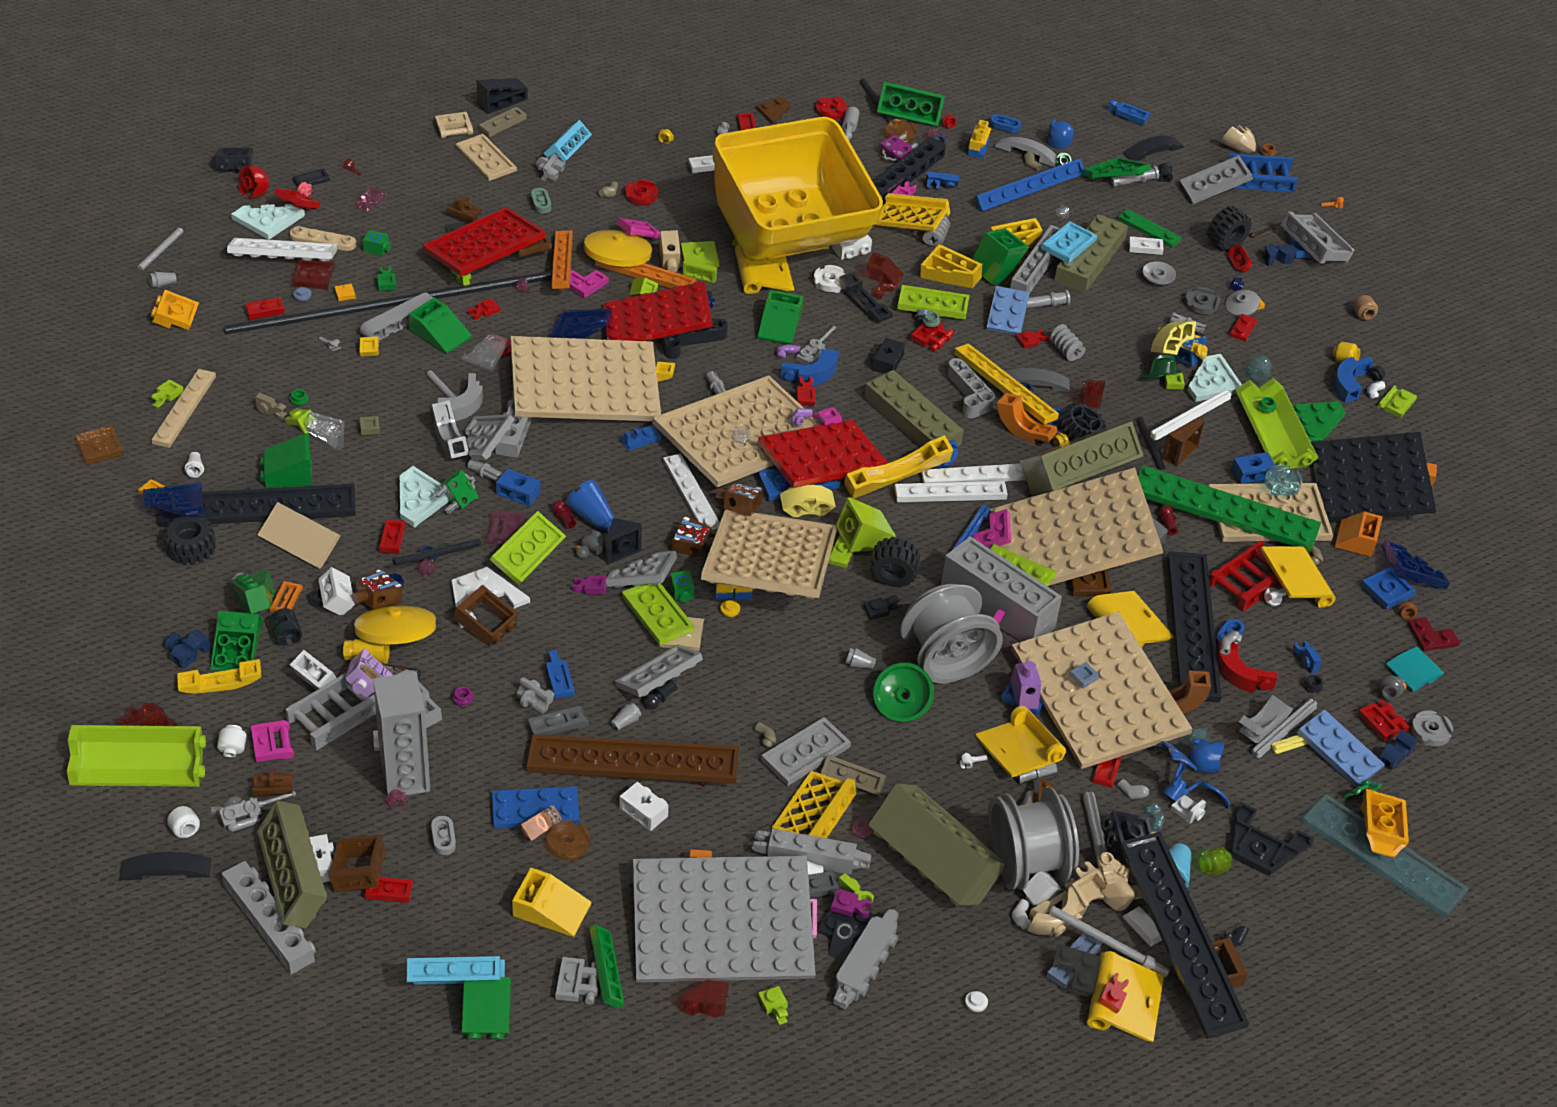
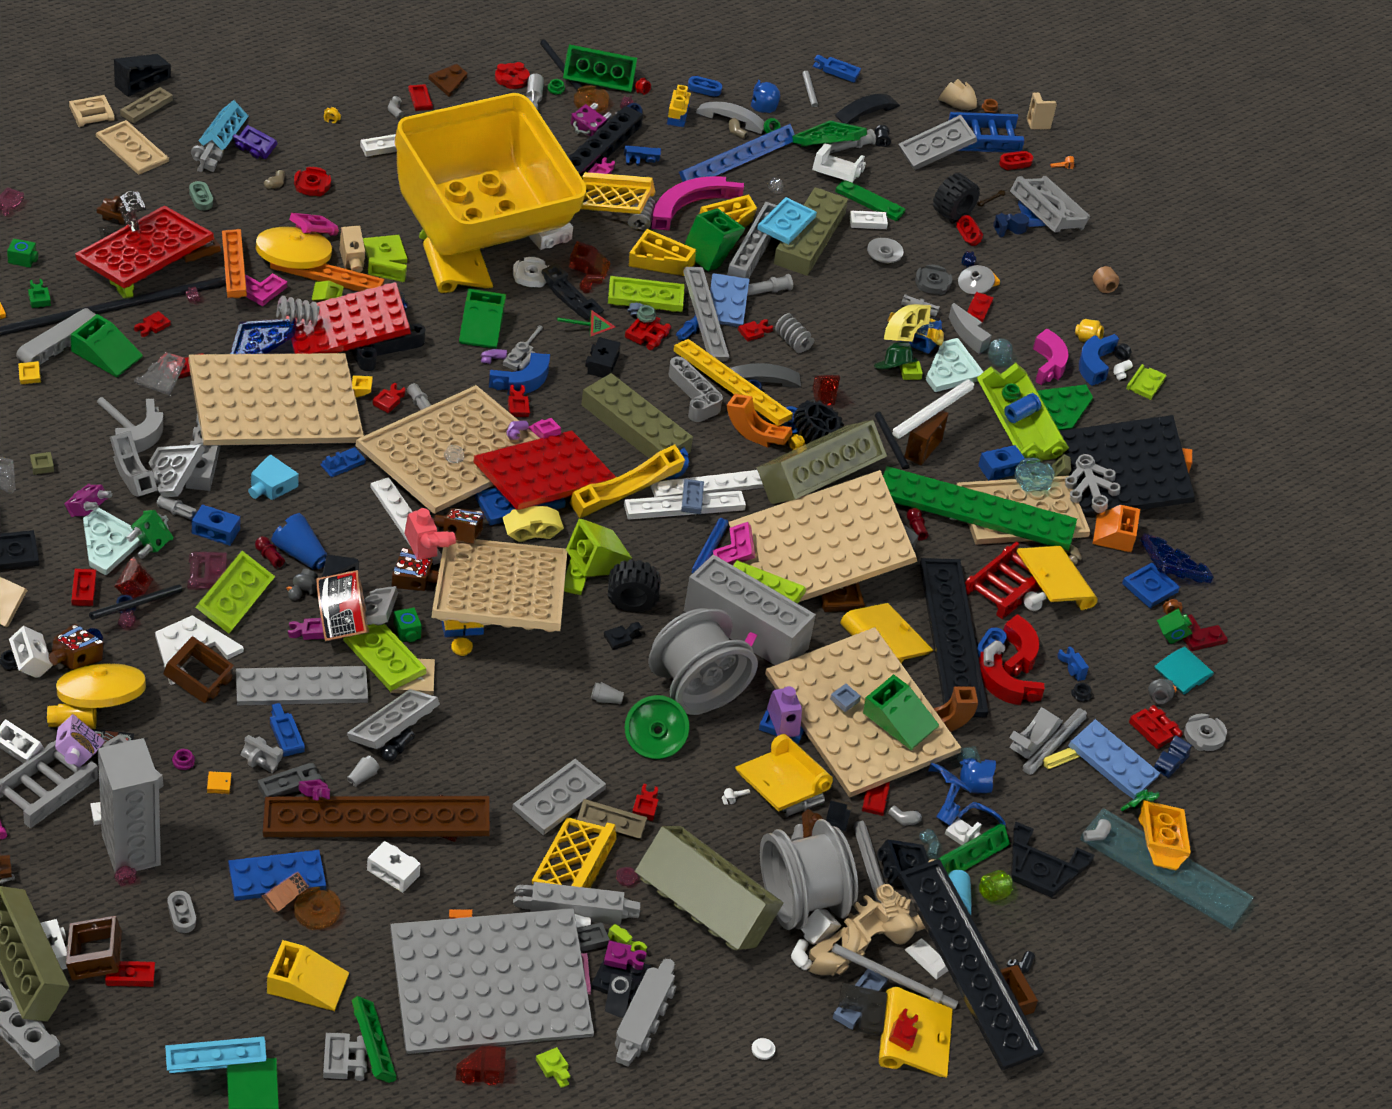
camera: 10 degrees left, 0 degrees up
dark tan arm [755,722,776,748] -> none
none -> magenta piece [64,484,112,517]
none -> clear red slope [114,557,153,598]
none -> clear smoke bracket [119,191,146,232]
none -> light orange tile [207,772,231,794]
none -> dark purple bracket [232,125,278,159]
none -> light grey plate [236,666,368,705]
none -> medium azure torso [248,454,299,500]
none -> light grey piece [276,296,319,327]
none -> magenta plate [299,779,330,800]
none -> slope [316,570,369,641]
none -> red plate [373,383,405,413]
none -> coral torso [404,508,456,560]
none -> green plate [548,79,565,94]
none -> piece [557,310,615,337]
none -> red plate [632,784,658,821]
none -> dark pink arch [651,176,744,230]
none -> blue axle [676,315,699,341]
none -> sand blue plate [681,479,704,514]
none -> light grey plate [683,267,729,362]
none -> light grey bar [802,71,818,107]
none -> white panel [812,143,866,182]
none -> black panel [826,798,853,831]
none -> green slope [863,674,939,750]
none -> green plate [938,824,1010,875]
none -> light grey slope [949,303,992,354]
none -> red plate [999,151,1033,170]
none -> red arch [1003,614,1039,677]
none -> blue piece [1004,393,1041,423]
none -> tan panel [1027,93,1057,129]
none -> dark pink arch [1033,329,1068,385]
none -> olive plate [1052,454,1071,477]
none -> light grey plant [1065,454,1120,513]
none -> light grey arm [1083,819,1111,841]
none -> green brick [1157,609,1192,644]

